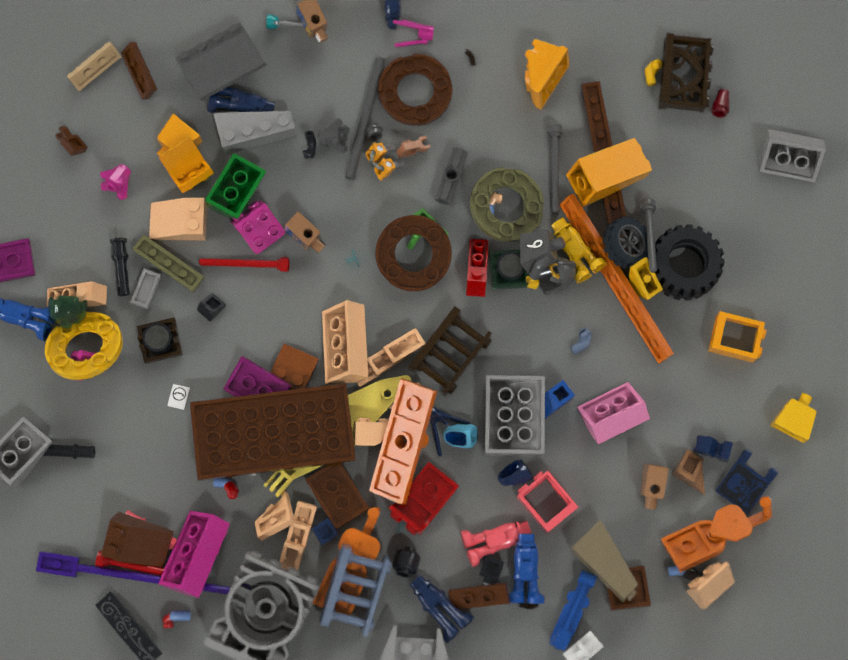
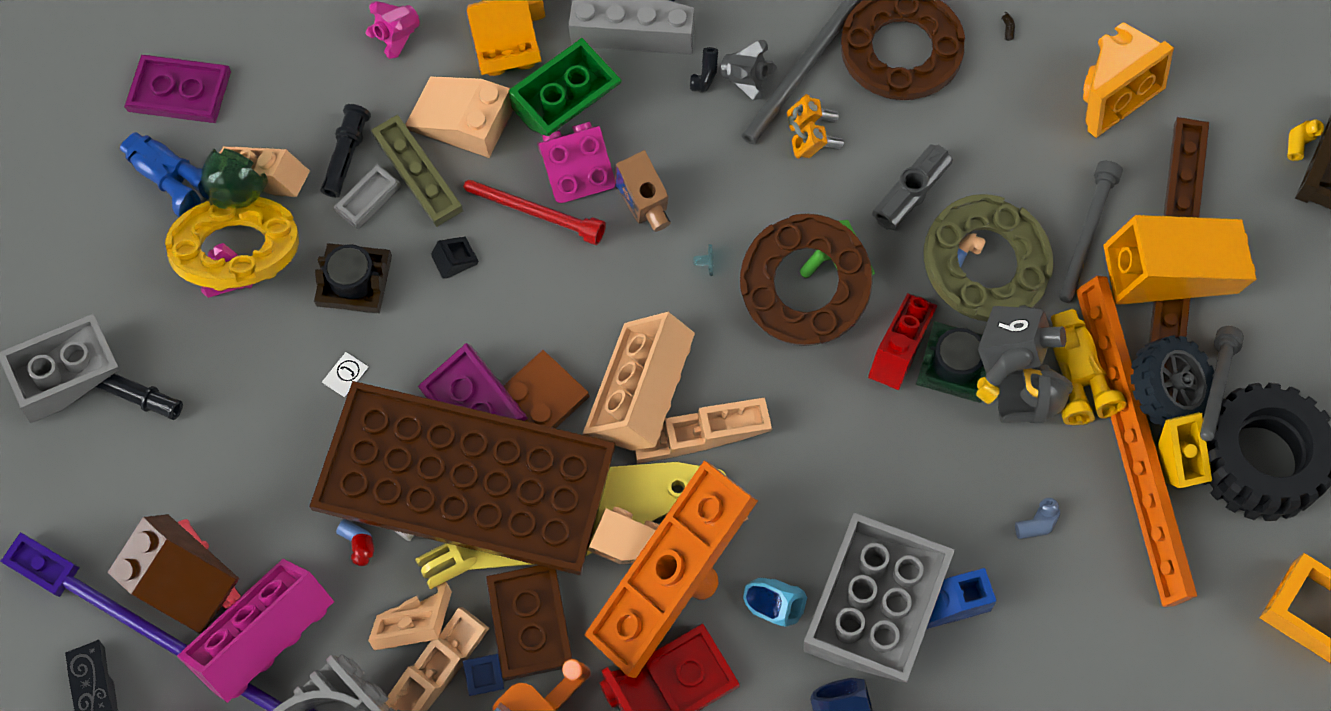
camera: 25 degrees right, 10 degrees down
red piece [95,550,165,576] -> none
dark grey plate [365,124,383,141] -> none
nougat plate [396,136,431,158] -> none
dark brown fence [408,306,492,397] -> none
dark blue plant [430,407,471,456] -> none
bright pink slope [577,382,650,444] -> none

